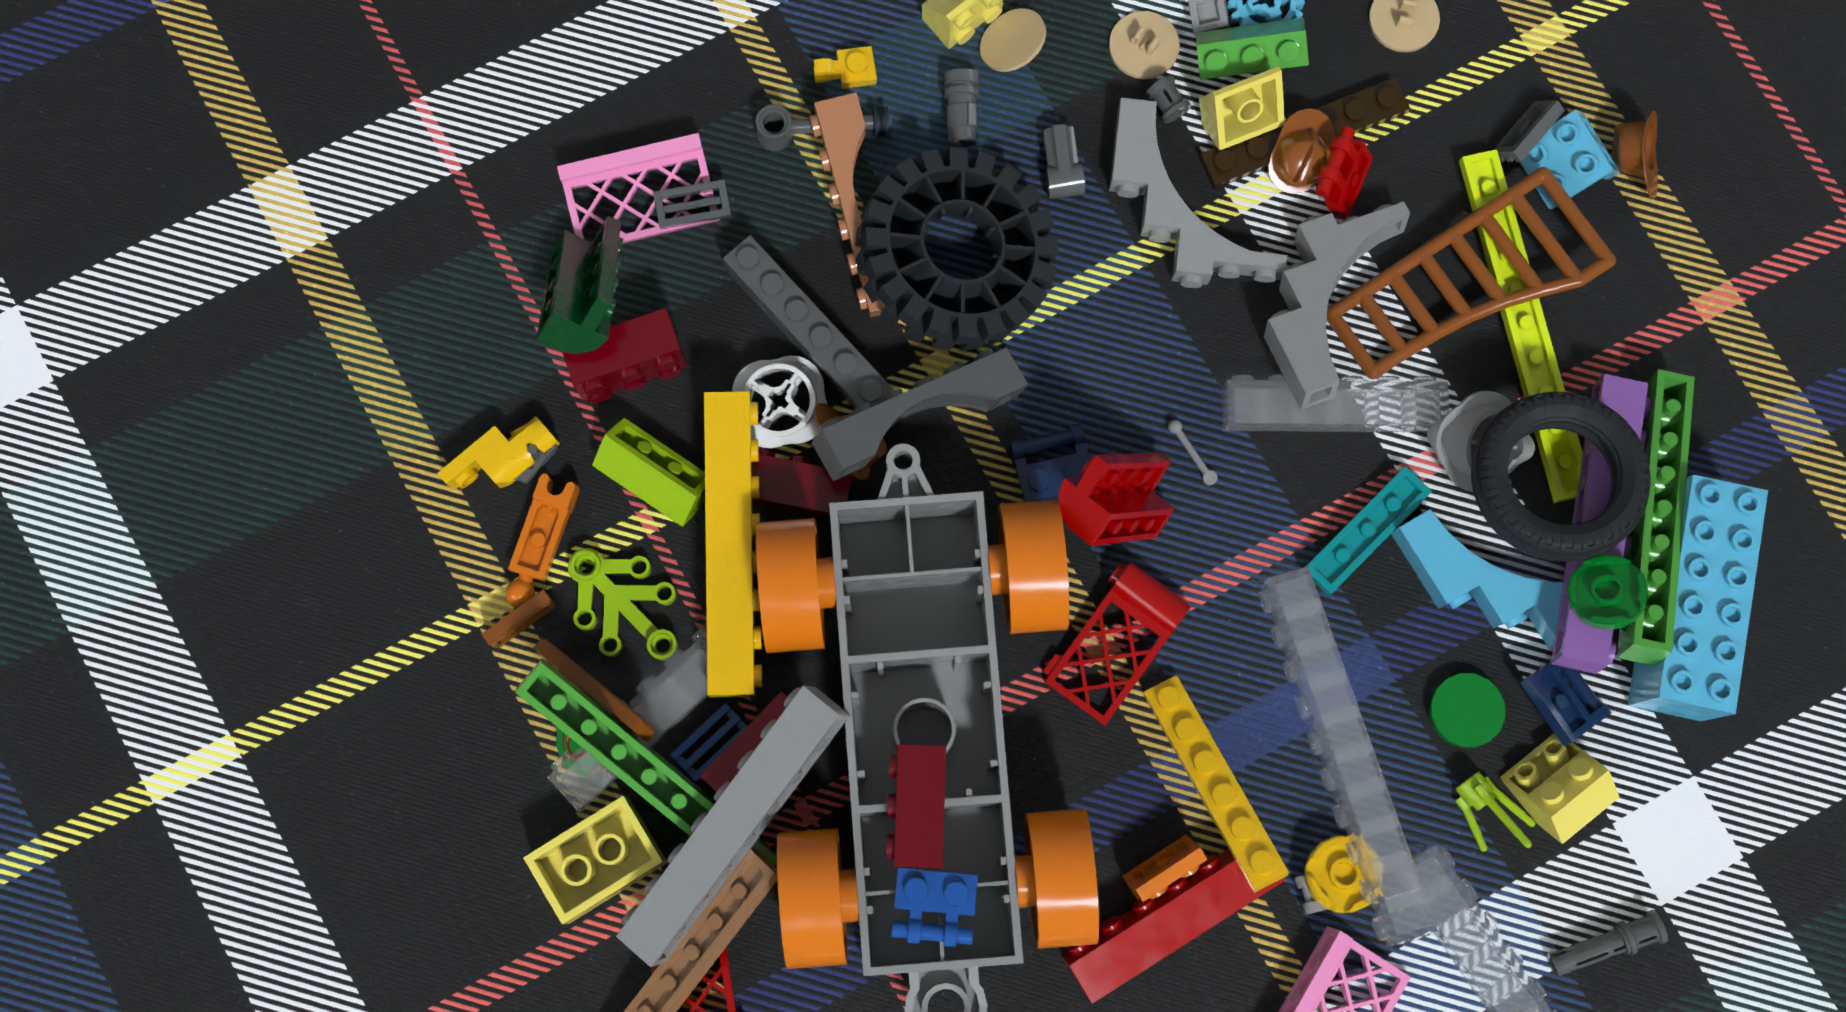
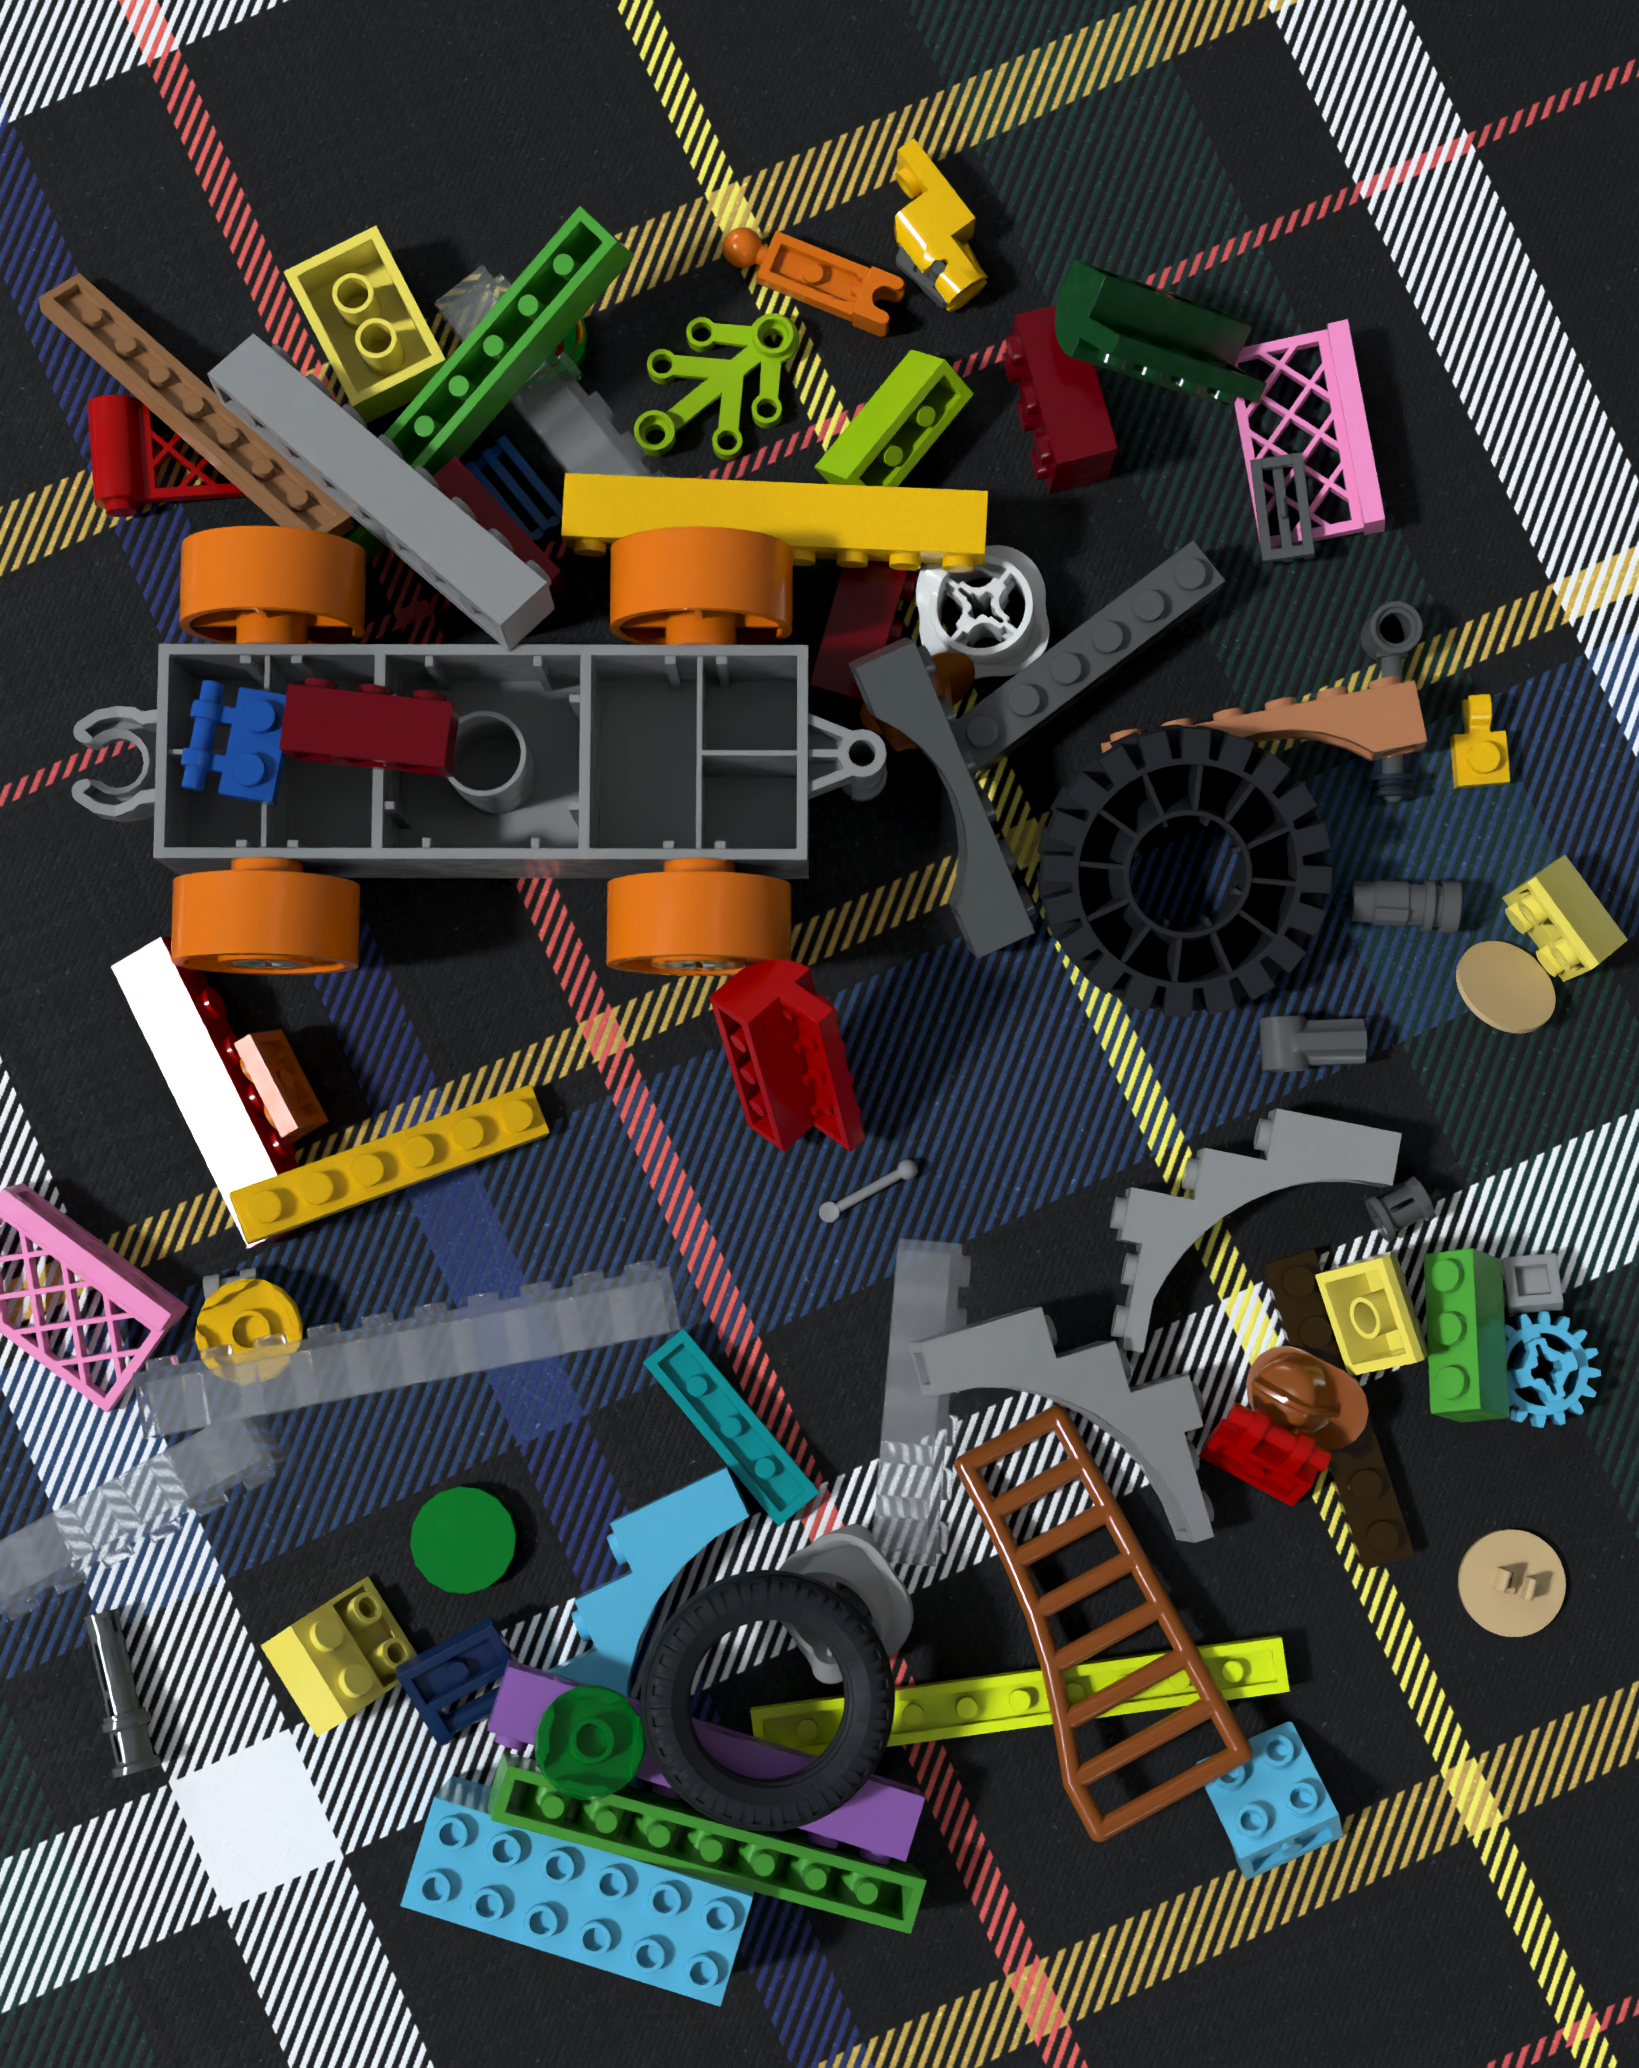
camera: 100 degrees right, 5 degrees up
dark orange tile [481,590,557,649] -> none
dark orange tile [533,638,655,743] -> none
dark blue plate [1009,423,1090,502] -> none
red piece [1043,562,1192,726] -> none
tan piece [1109,11,1180,79] -> none
lime plant [1455,771,1535,852] -> none
dark grey tile [1493,100,1565,162] -> none
dark orange piece [1612,110,1658,199] -> none

